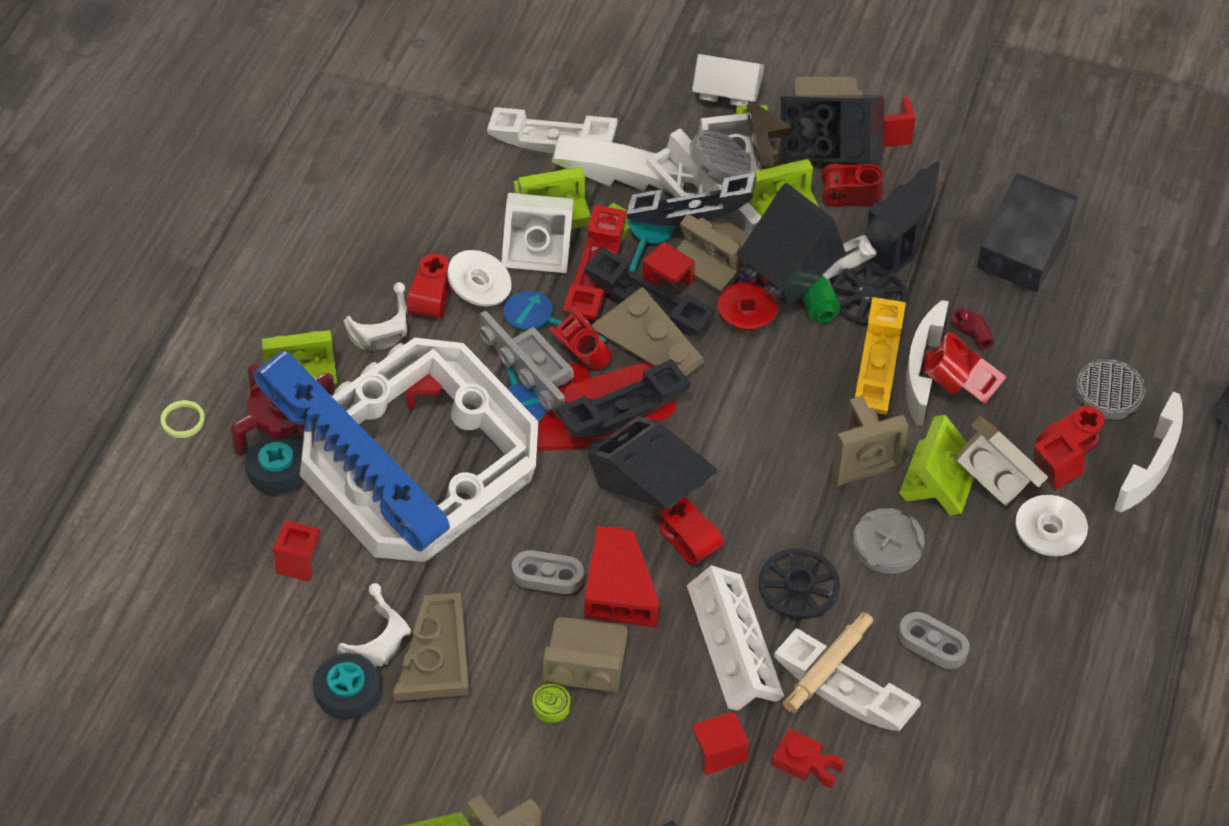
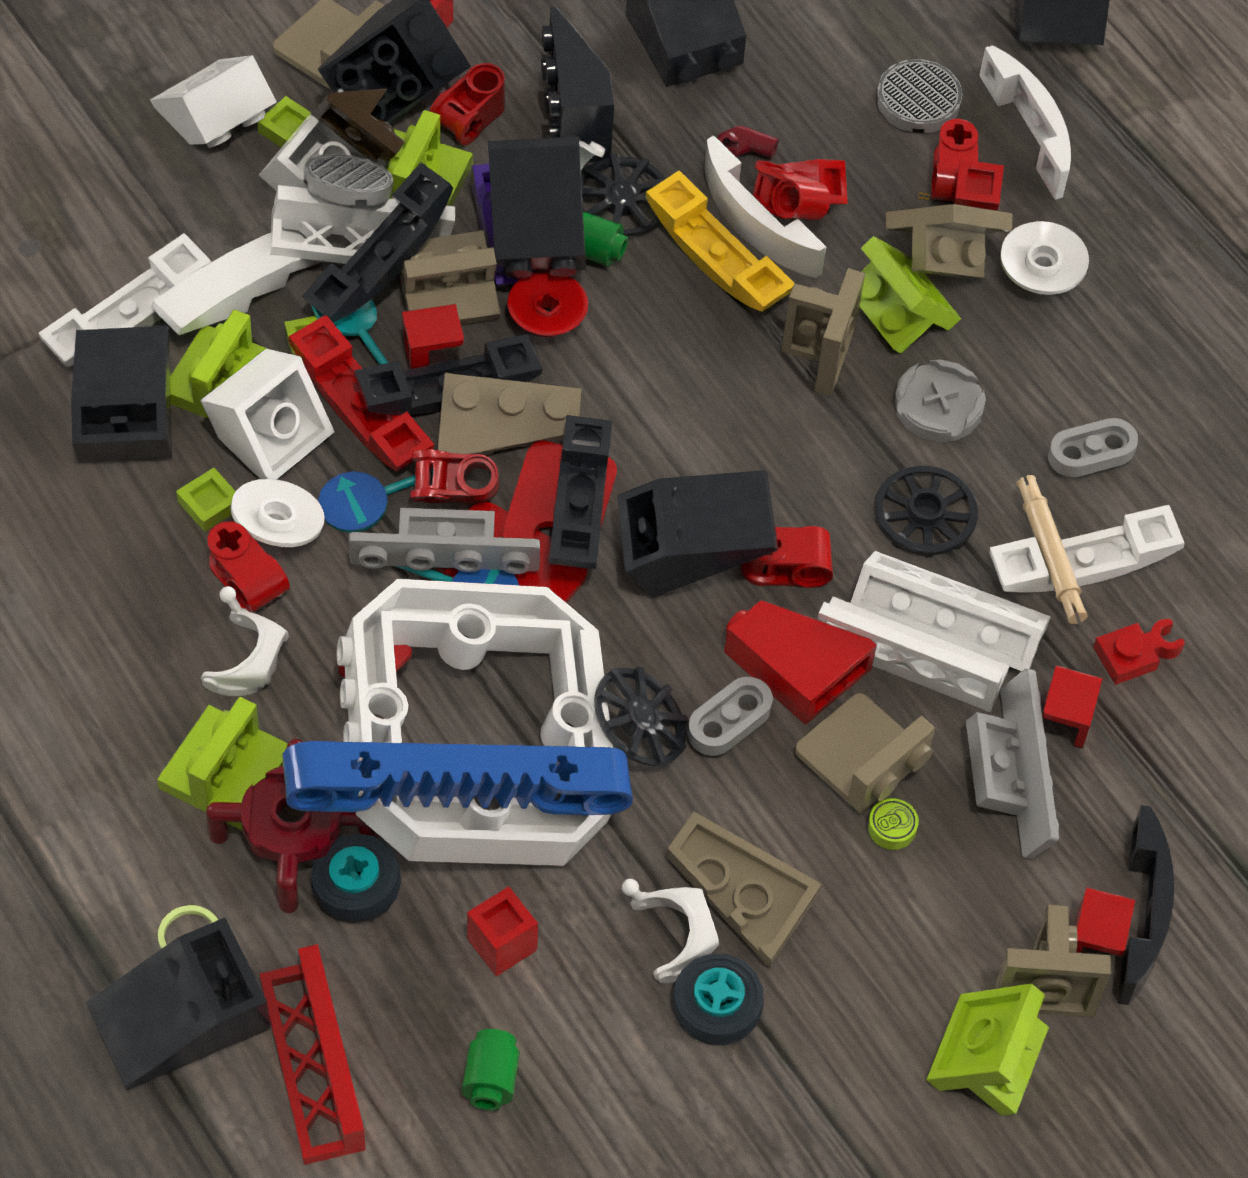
camera: 55 degrees left, 5 degrees up
none -> black slope [71,326,172,463]
none -> black slope [86,917,270,1091]
none -> lime tile [176,468,236,532]
none -> red fence [259,944,366,1165]
none -> green brick [461,1029,520,1111]
none -> black wheel [594,666,689,766]
none -> white fence [818,597,1010,713]
none -> light grey bracket [966,669,1059,859]

